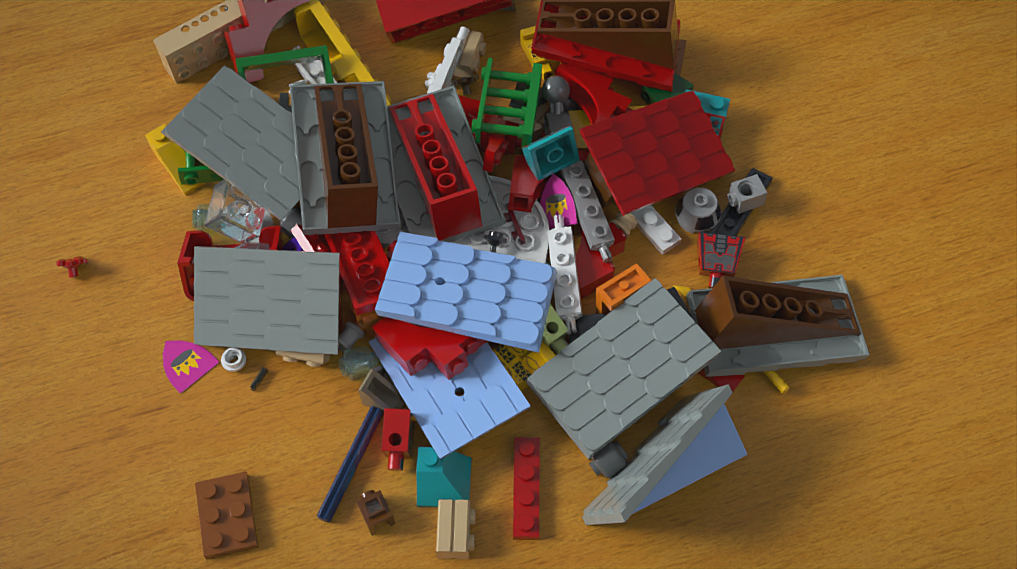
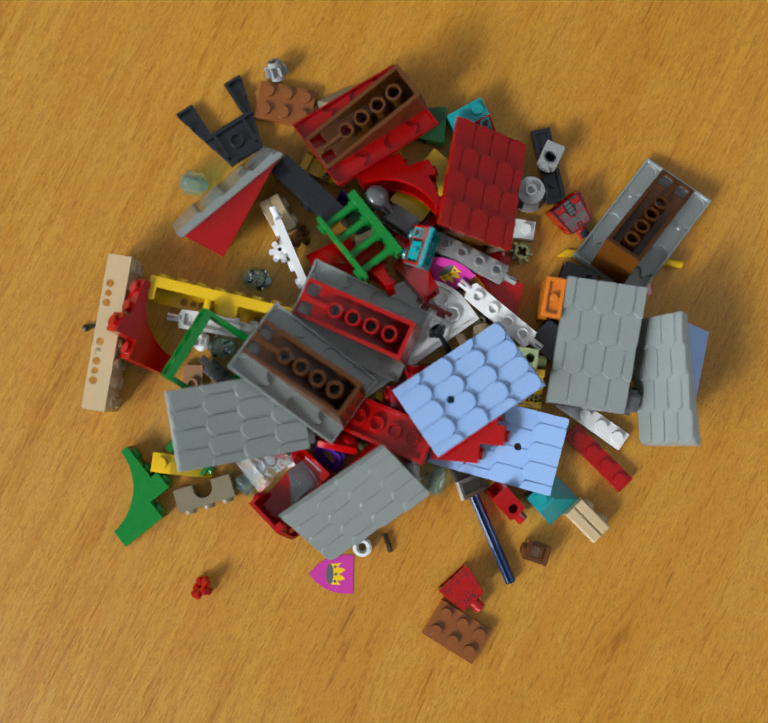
camera: 40 degrees left, 25 degrees up
none -> green arch [114,446,173,547]
none -> dark tan arch [173,473,238,515]
none -> clear light blue head [243,266,273,293]
none -> black brick [271,154,344,230]
none -> red torso [438,563,485,613]
none -> olive gear [509,240,533,265]
none -> white plate [554,405,630,450]

